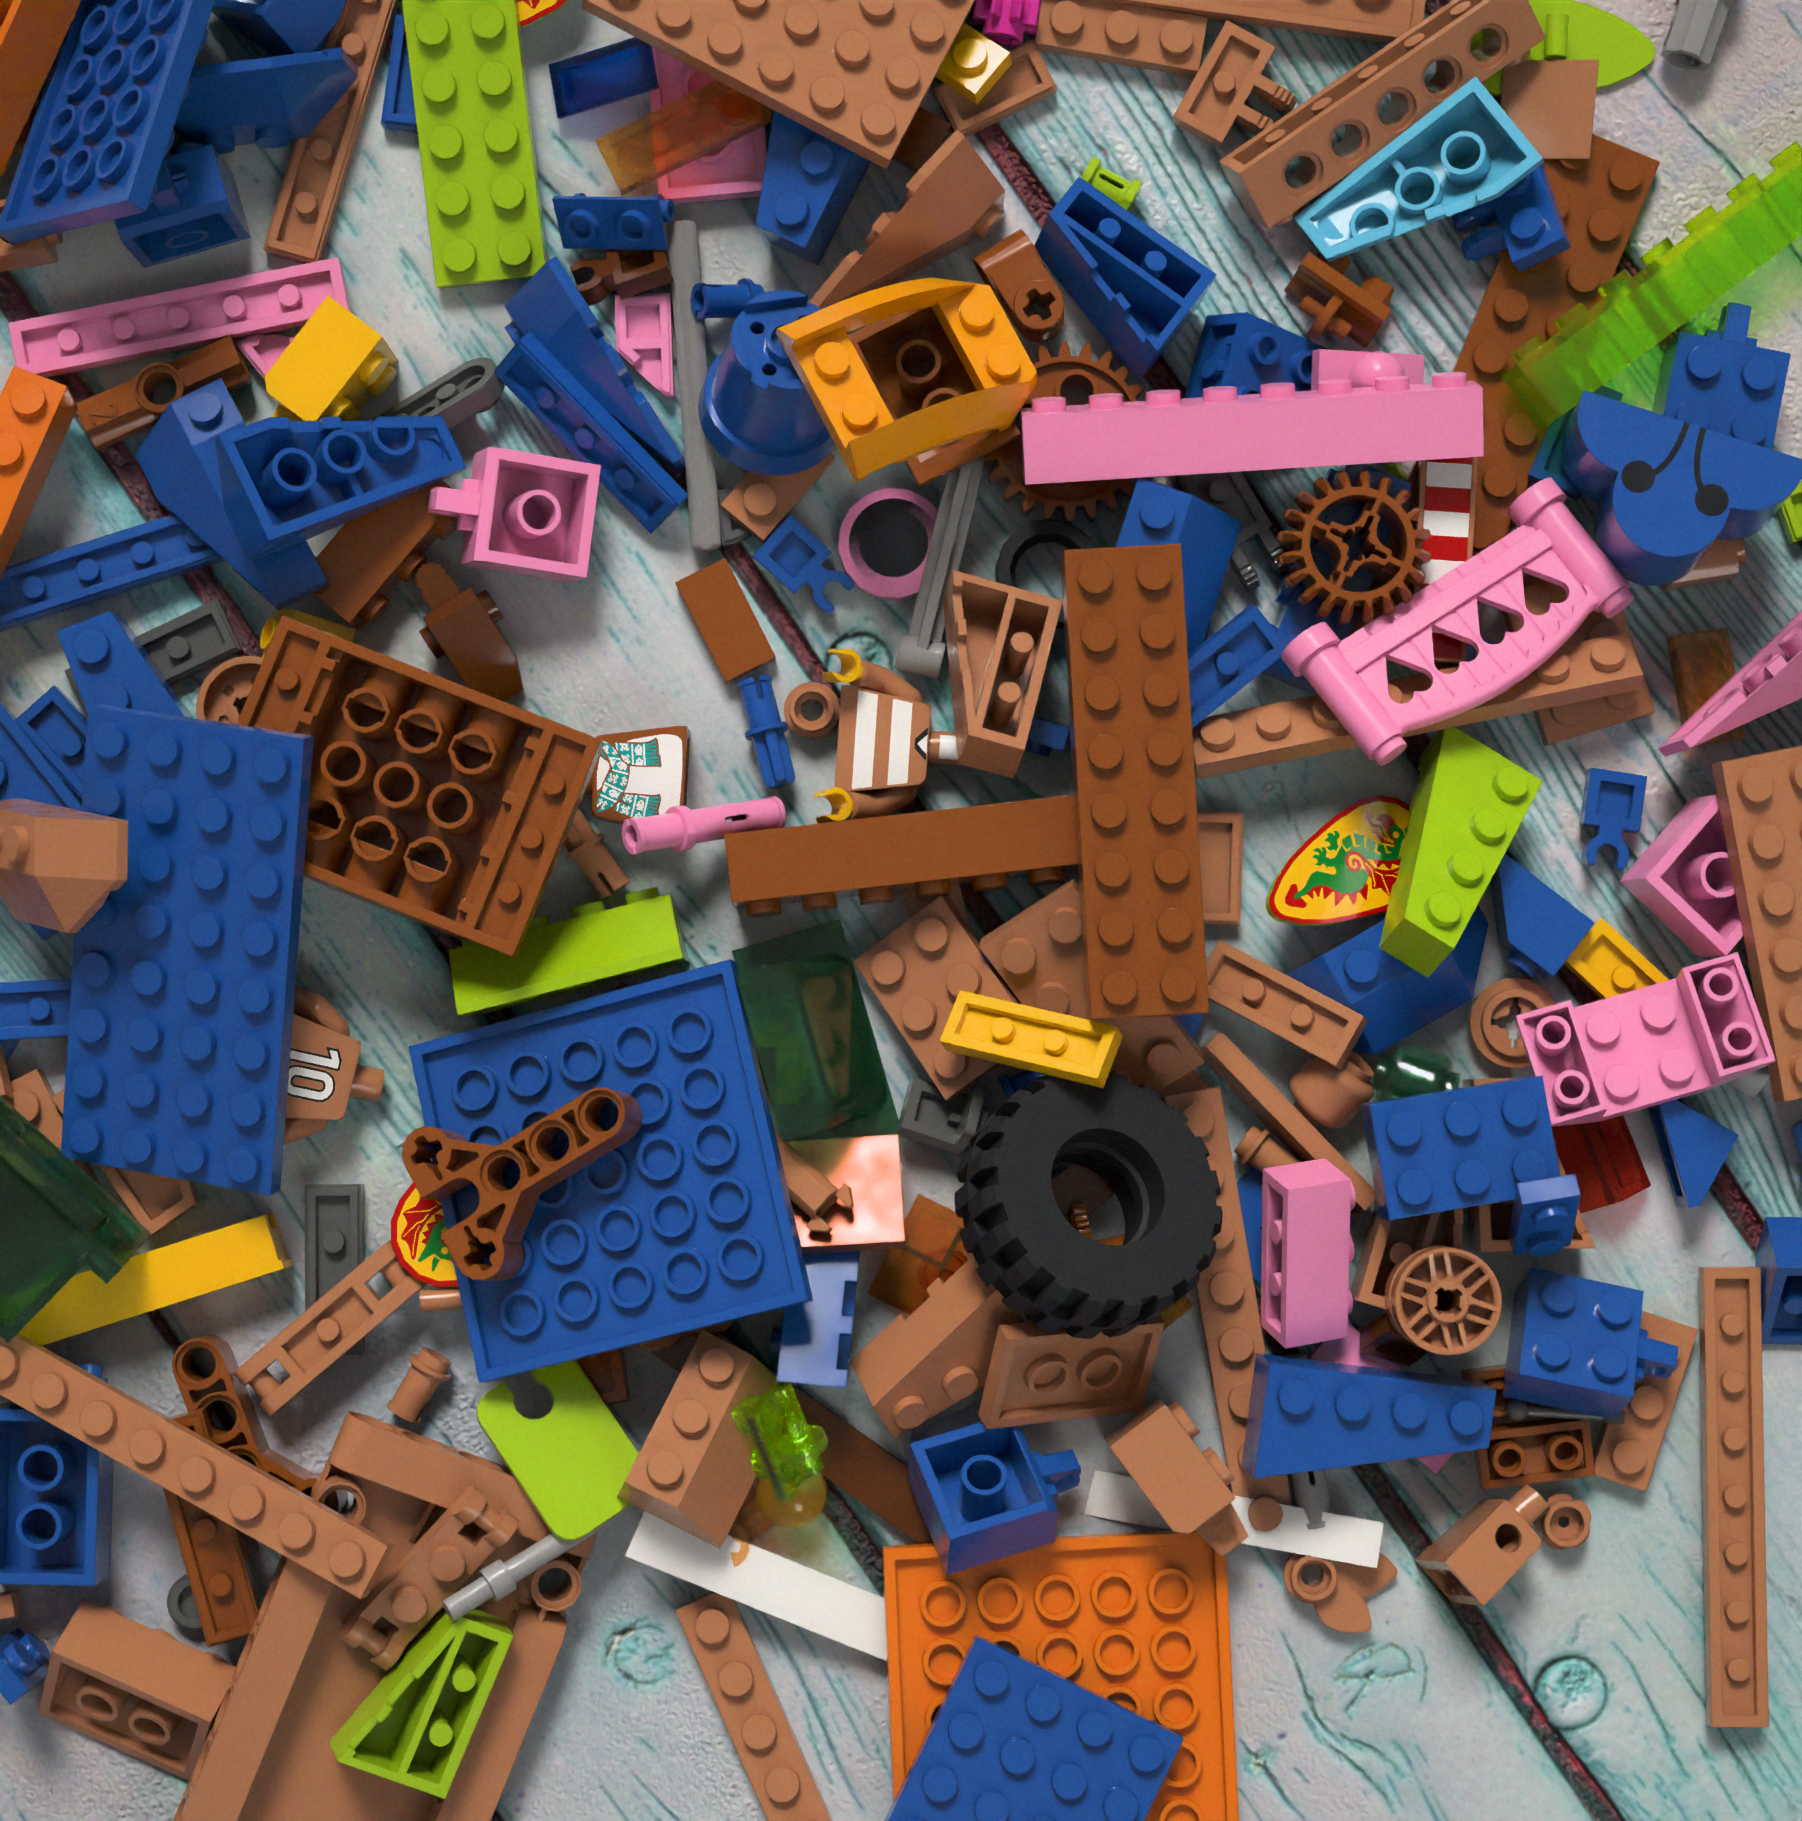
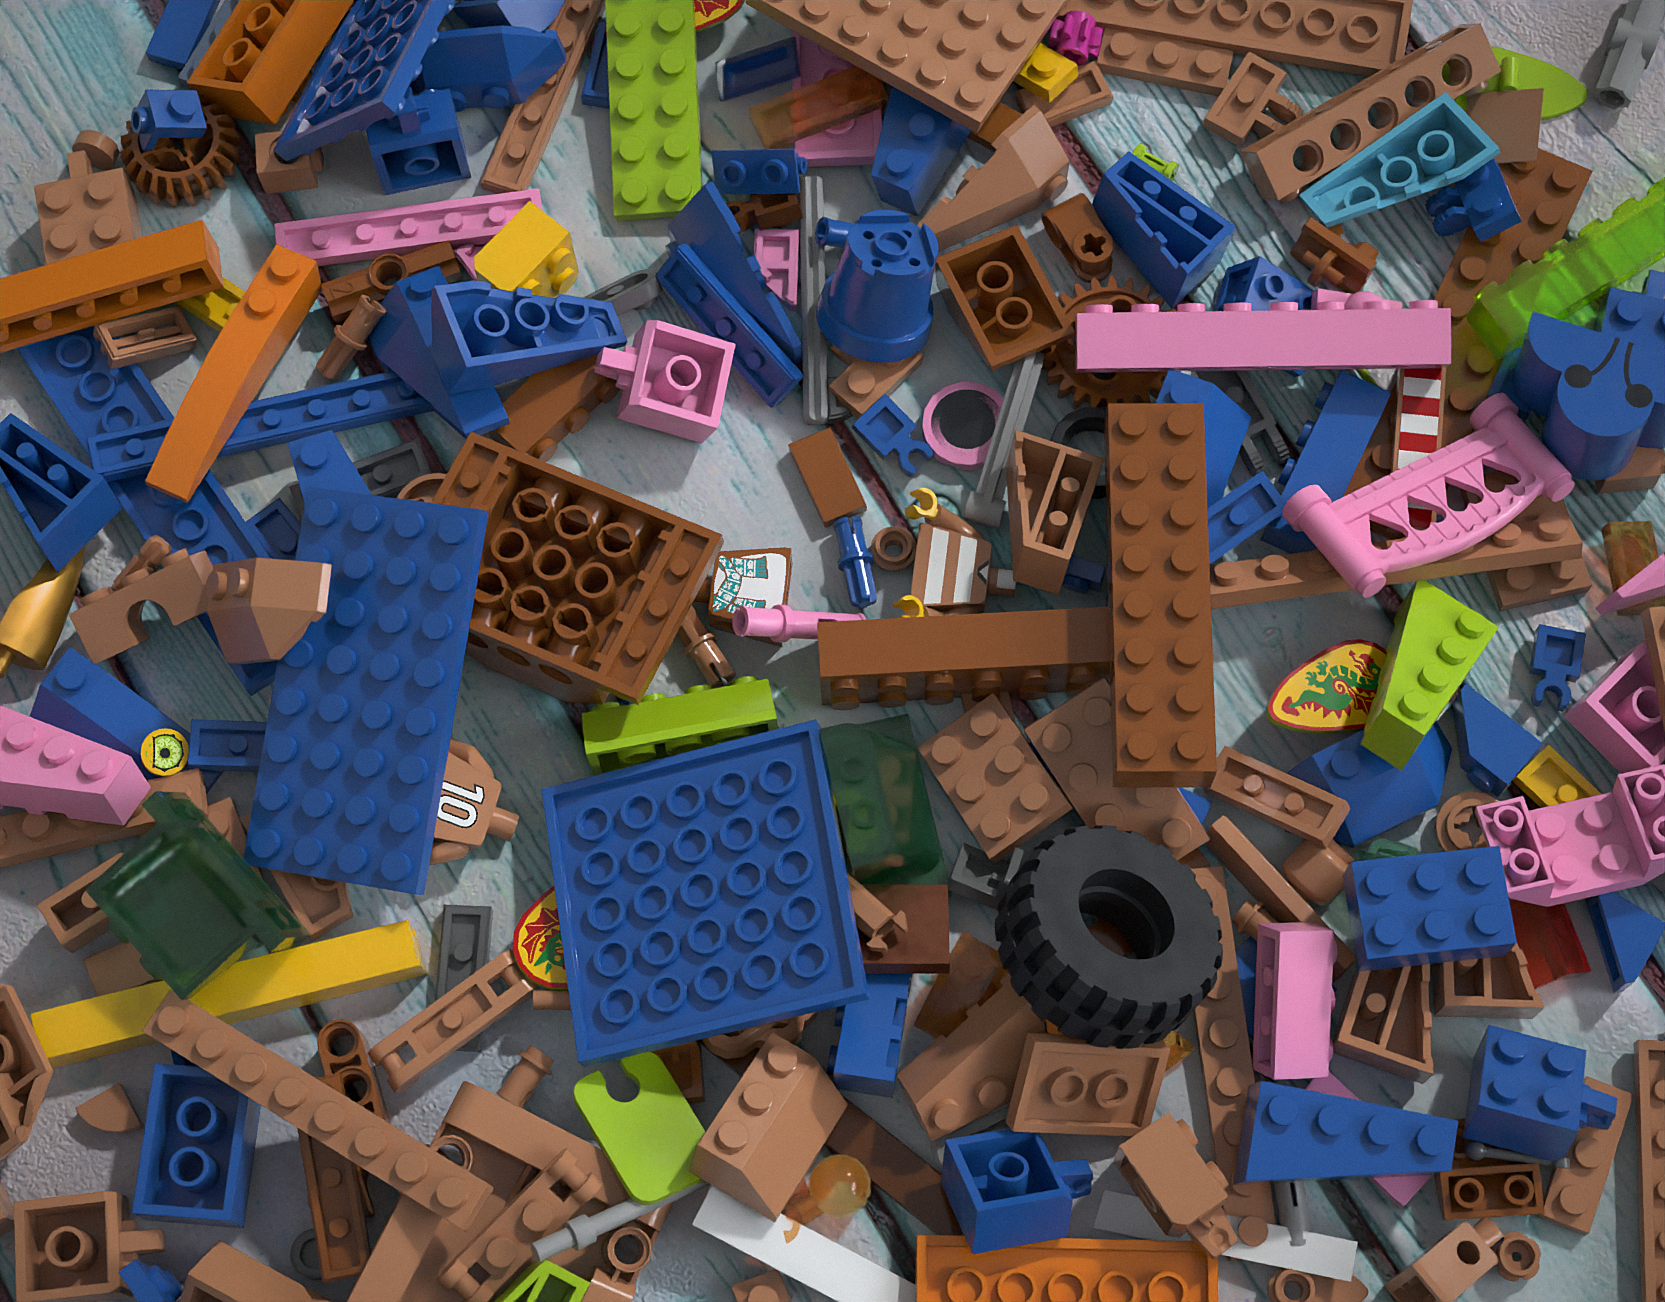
camera: 10 degrees right, 15 degrees down
dark orange beam [402,1087,643,1281] -> none
reddish brown hinge [415,561,524,701] -> none
clear neon green hips [731,1381,828,1502] -> none
light orange wedge [776,277,1038,483] -> none
yellow plate [940,990,1123,1088] -> none
nougat tile [1197,811,1244,926] -> none
dark orange gear [1276,470,1431,625] -> none
reddish brown tile [1359,1311,1429,1366] -> none
nougat wheel [1385,1245,1502,1355] -> none
blue plate [1508,1174,1581,1256] -> none
none -> nougat axle [316,295,386,380]

